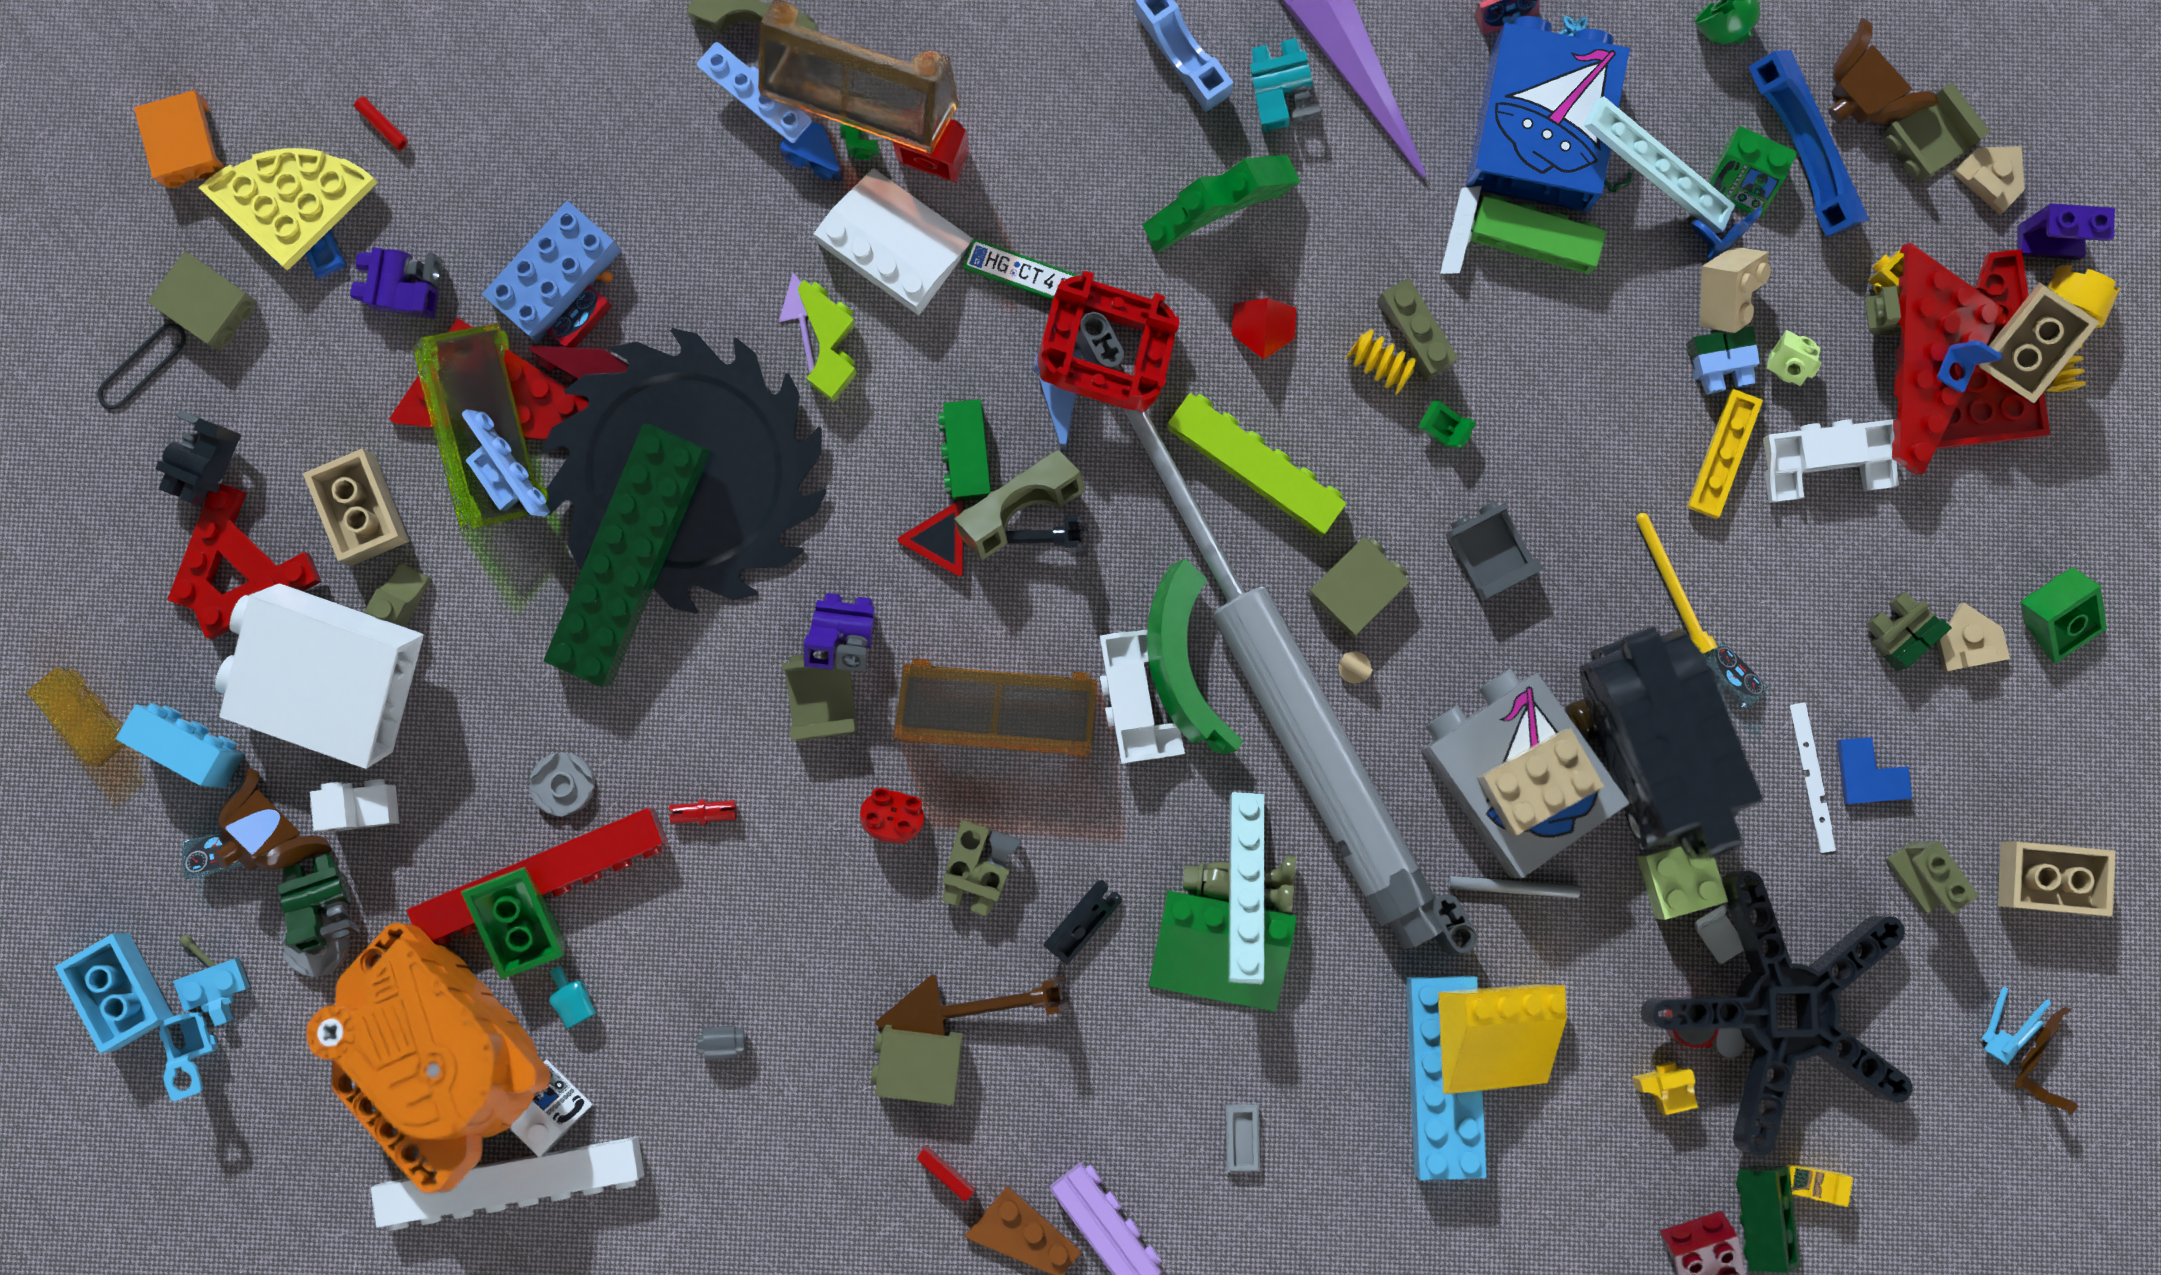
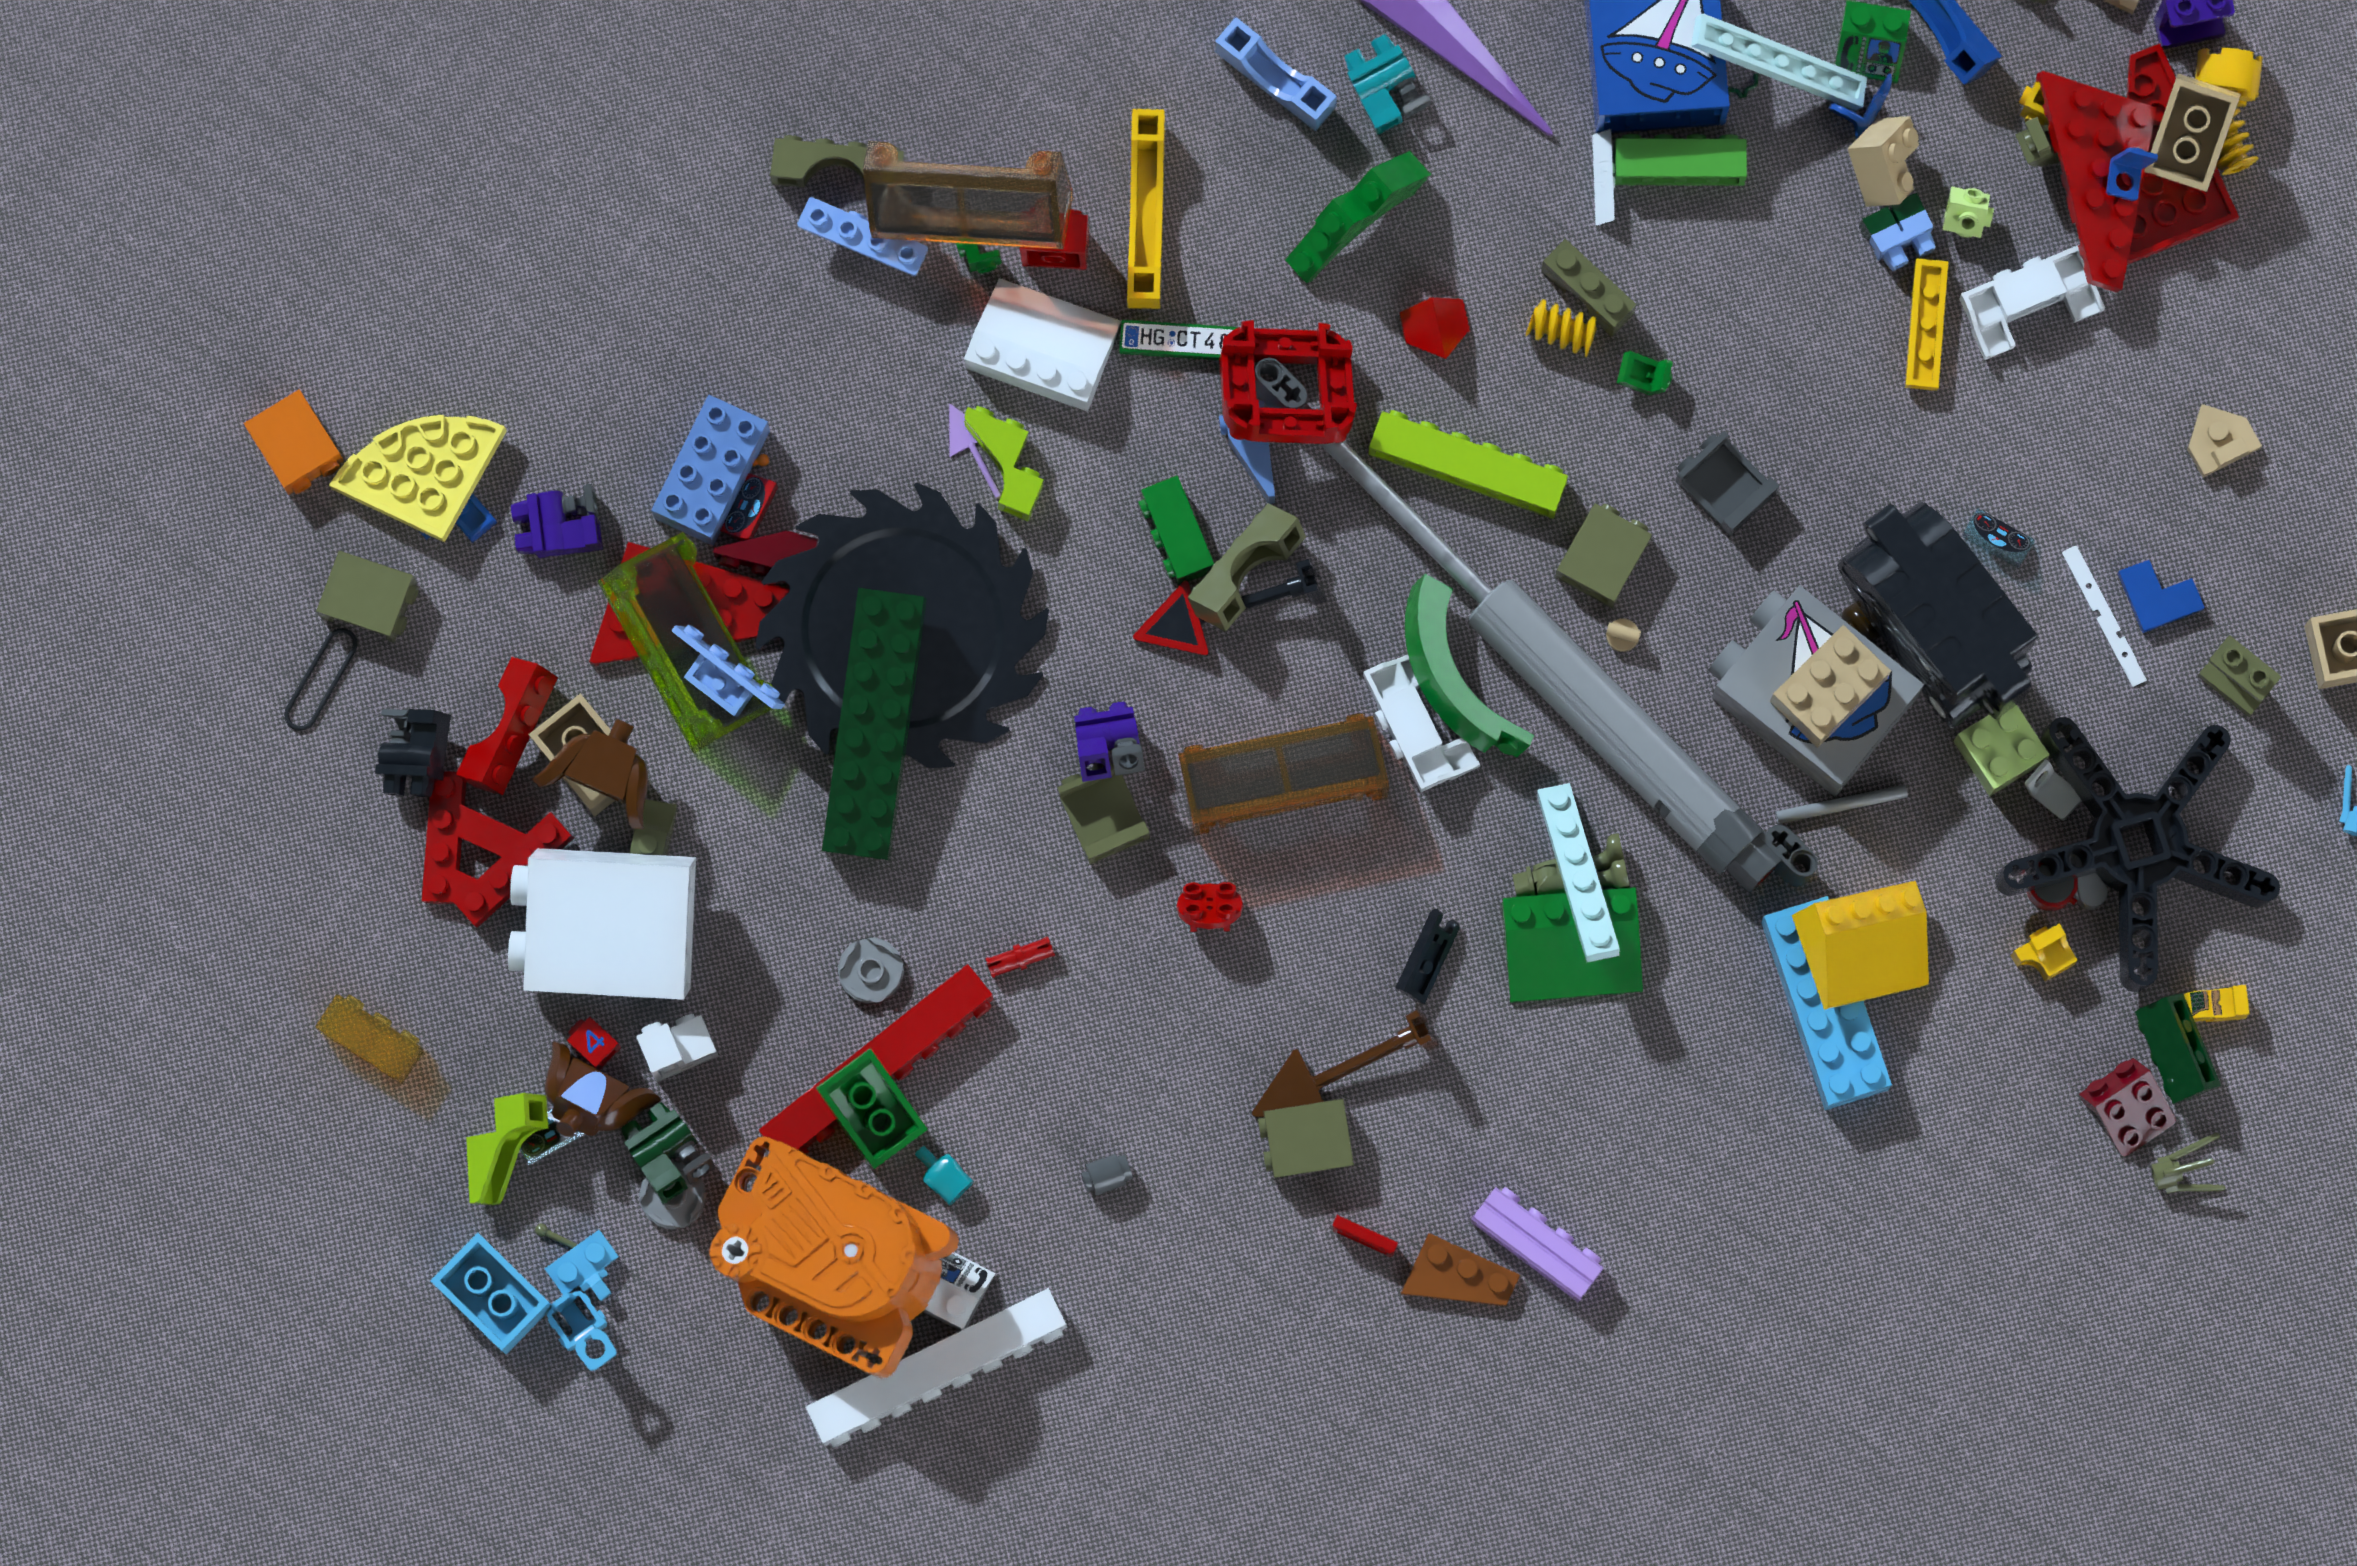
camera: 15 degrees left, 5 degrees down
medium azure brick [116,703,245,788] -> none
red piece [353,96,409,151] -> none
blue slope [779,121,843,181] -> none
olive hips [942,819,1021,916] -> none
light grey tile [1225,1104,1260,1172] -> none
yellow piece [1636,513,1717,654] -> none
olive hips [1866,592,1952,671] -> none
green slope [2020,567,2107,664] -> none
none -> red arch [456,657,558,796]
none -> lime arch [466,1093,548,1206]
none -> reddish brown torso [531,719,648,830]
none -> red brick [567,1016,622,1071]
none -> yellow arch [1127,109,1165,309]

